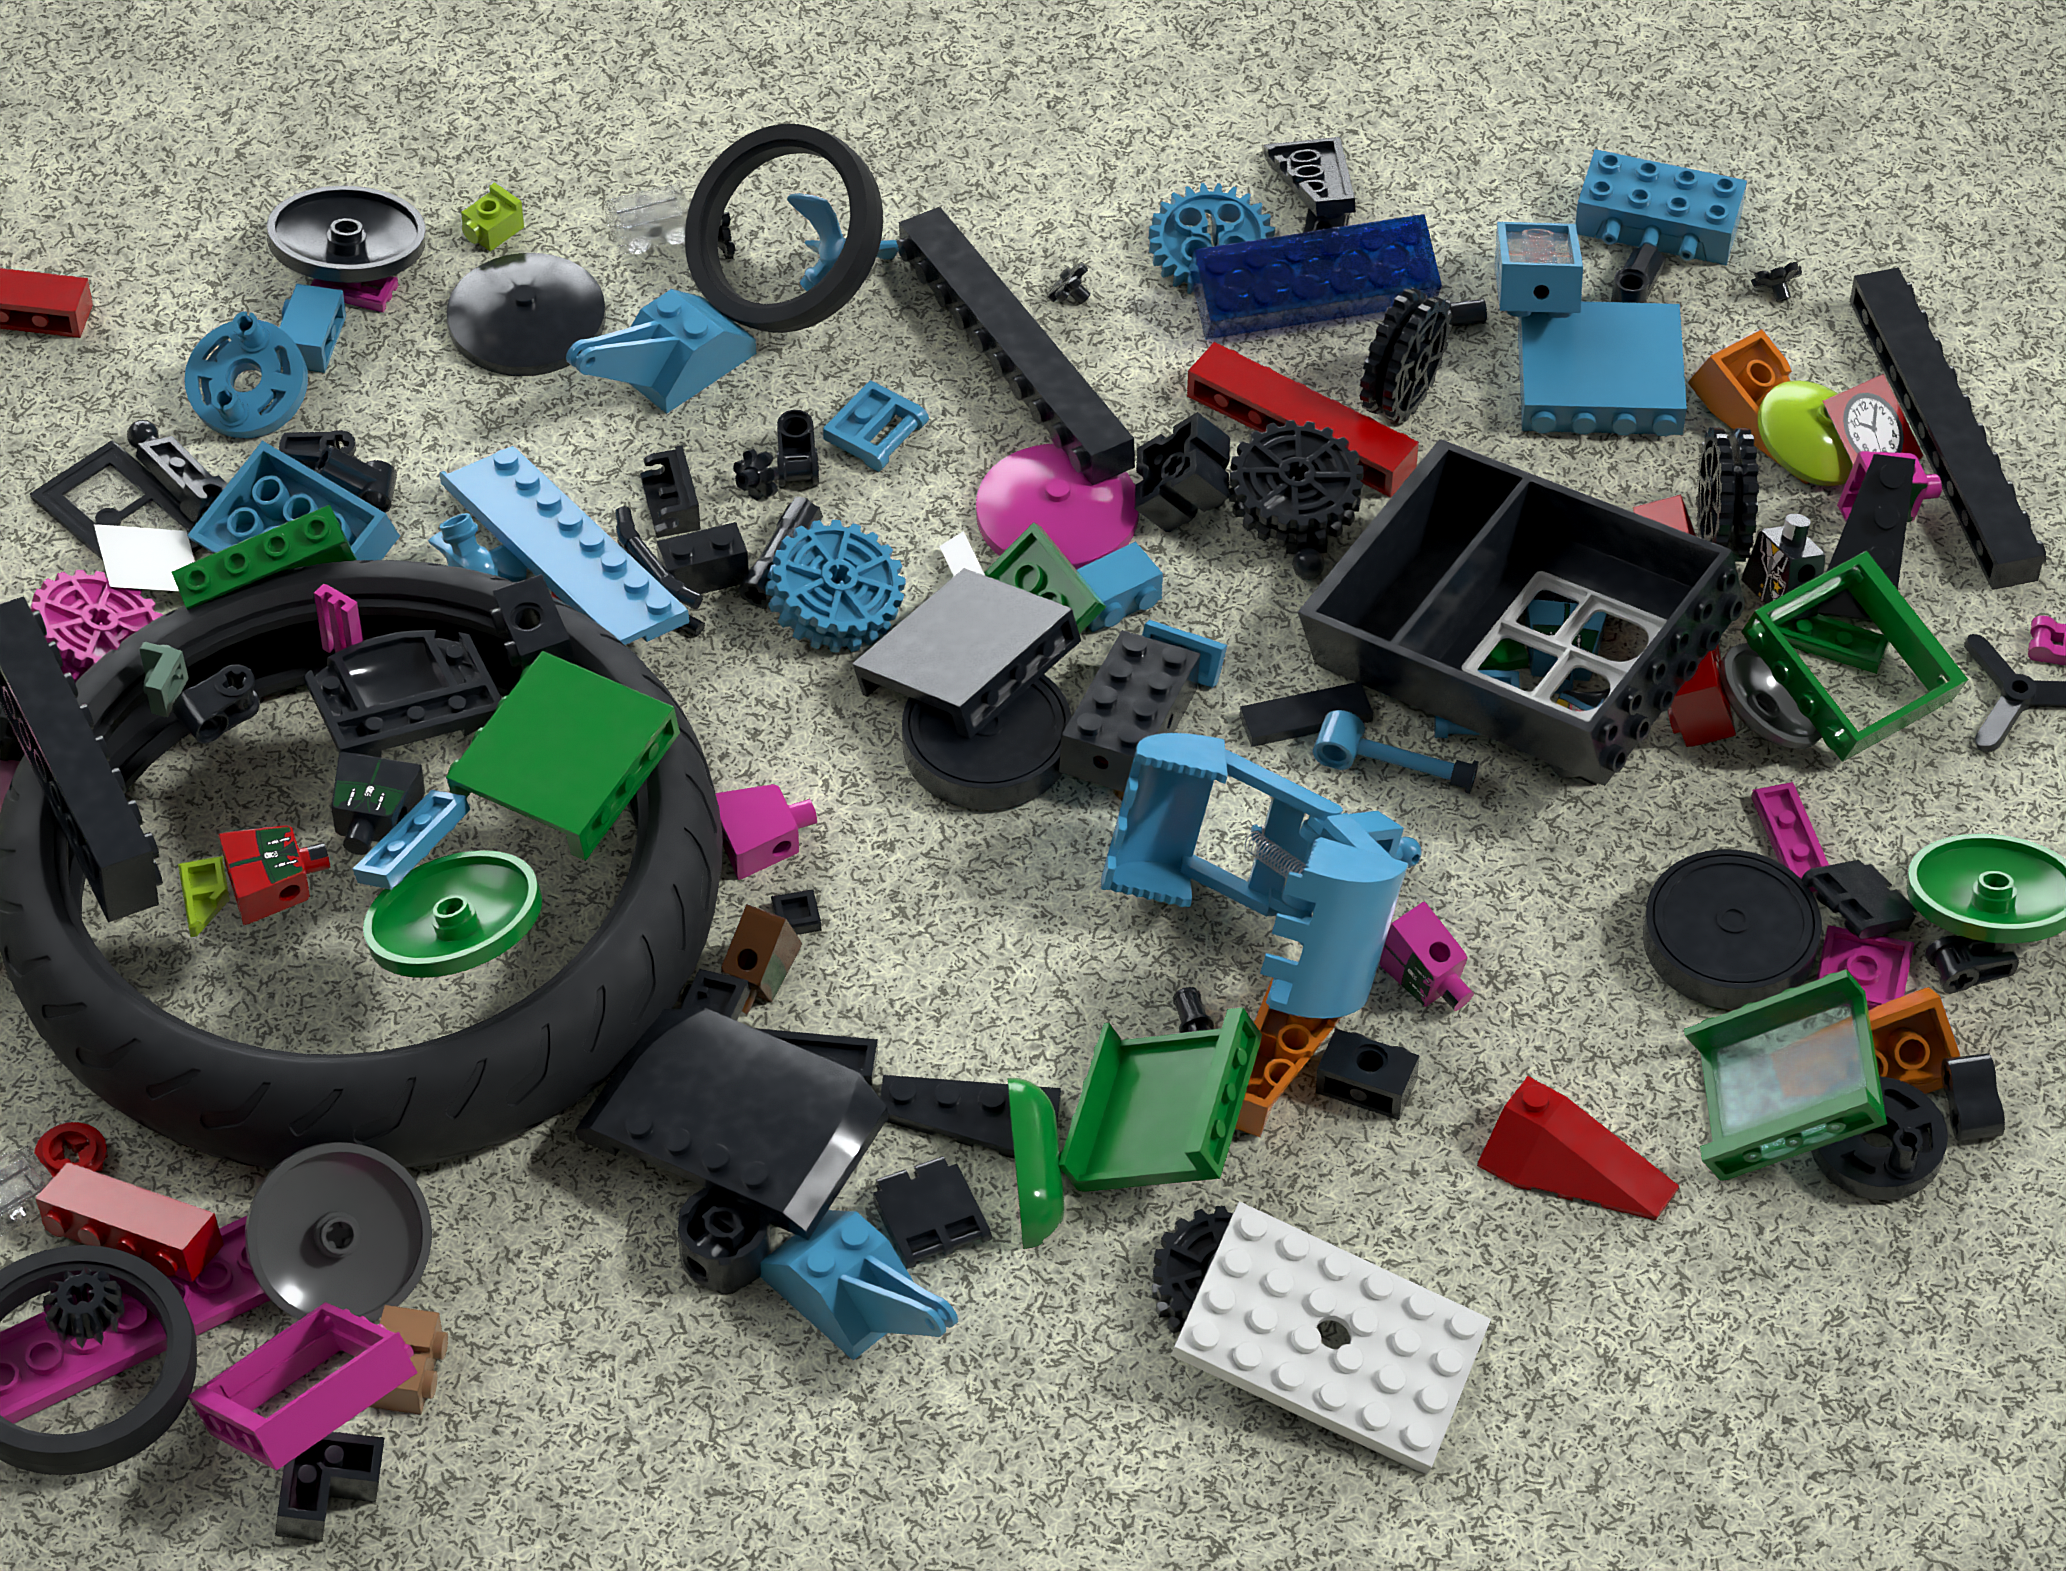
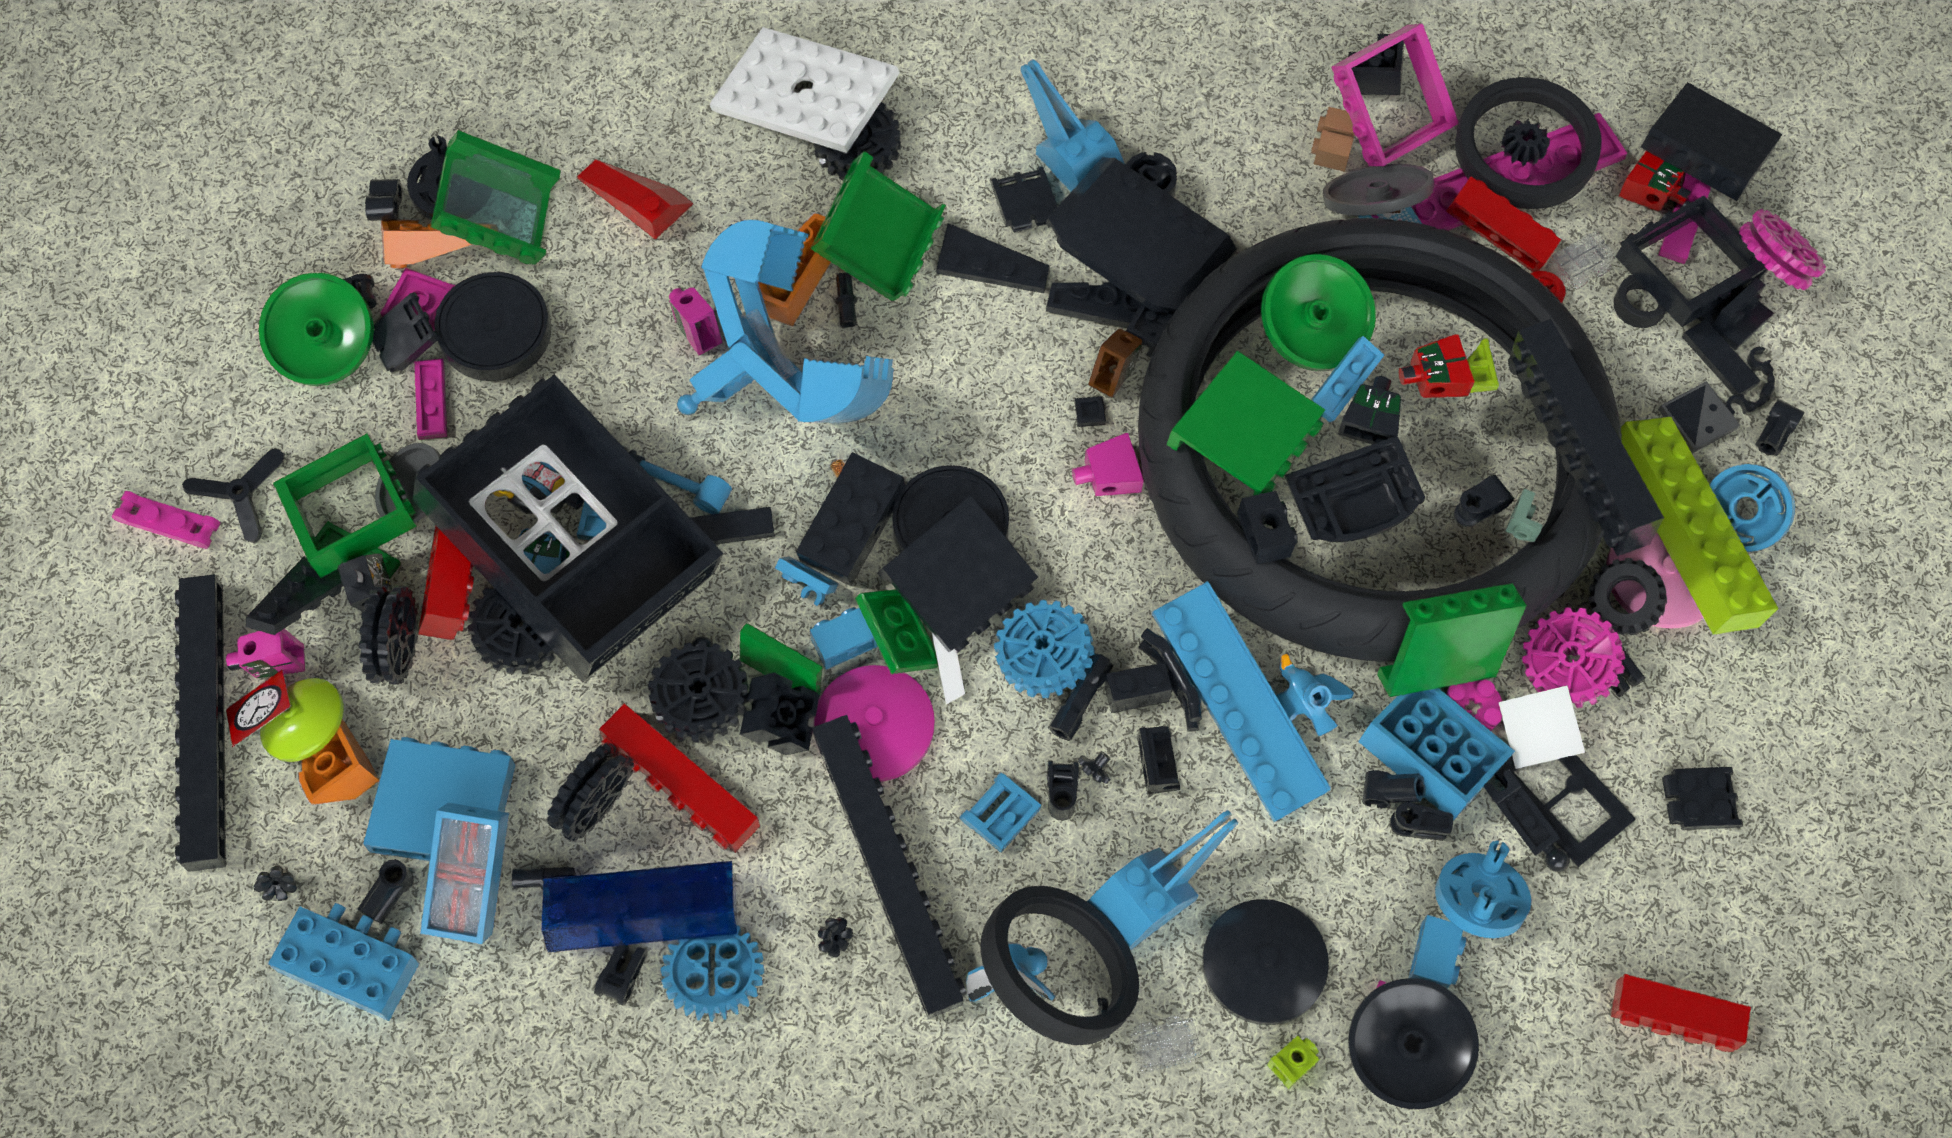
camera: 175 degrees left, 15 degrees up
dark pink tile [314,584,363,653] -> none
green brick [1007,1077,1065,1249] -> none
black wing [1264,137,1356,219] -> none
none -> green tile [739,623,823,694]

